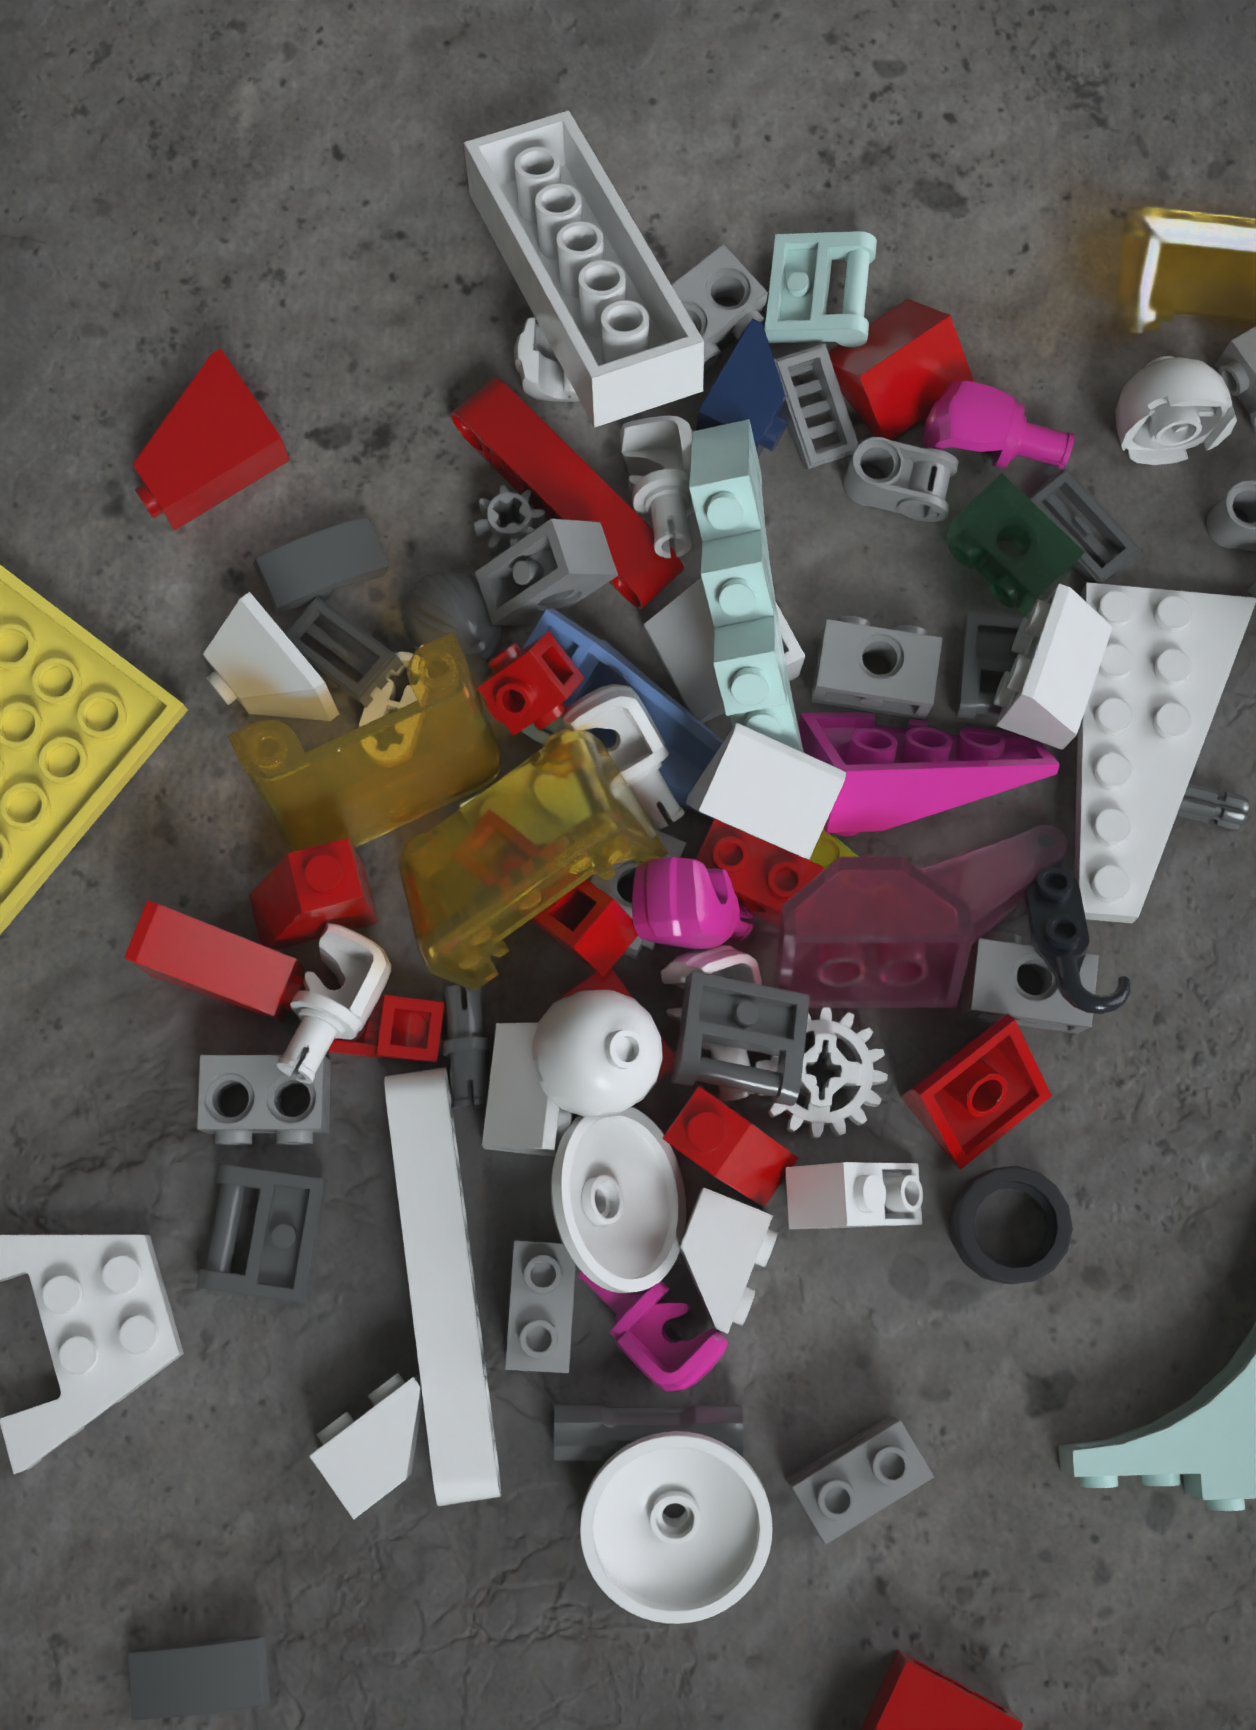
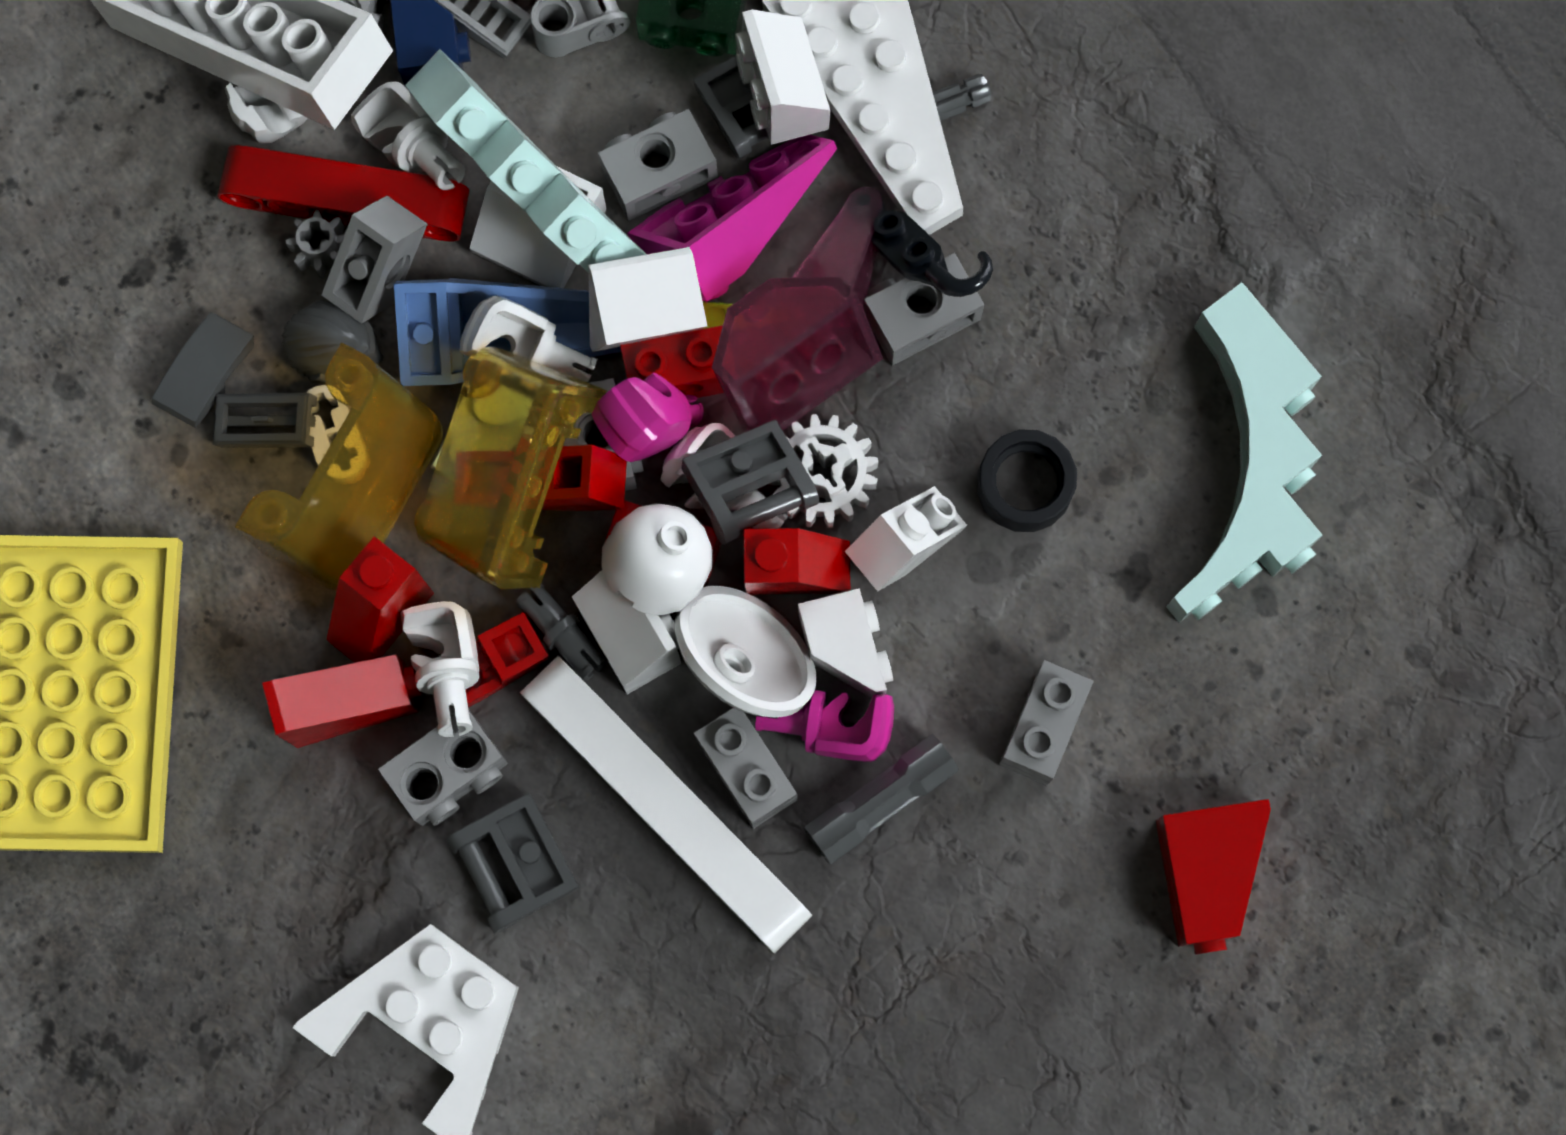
camera: 30 degrees left, 0 degrees up
red slope [132,348,290,531] -> none
white slope [203,592,339,721] -> none
white slope [310,1373,423,1519] -> none
red brick [477,631,585,736] -> none
white dish [580,1431,773,1624] -> none
red slope [900,1014,1052,1170] -> none

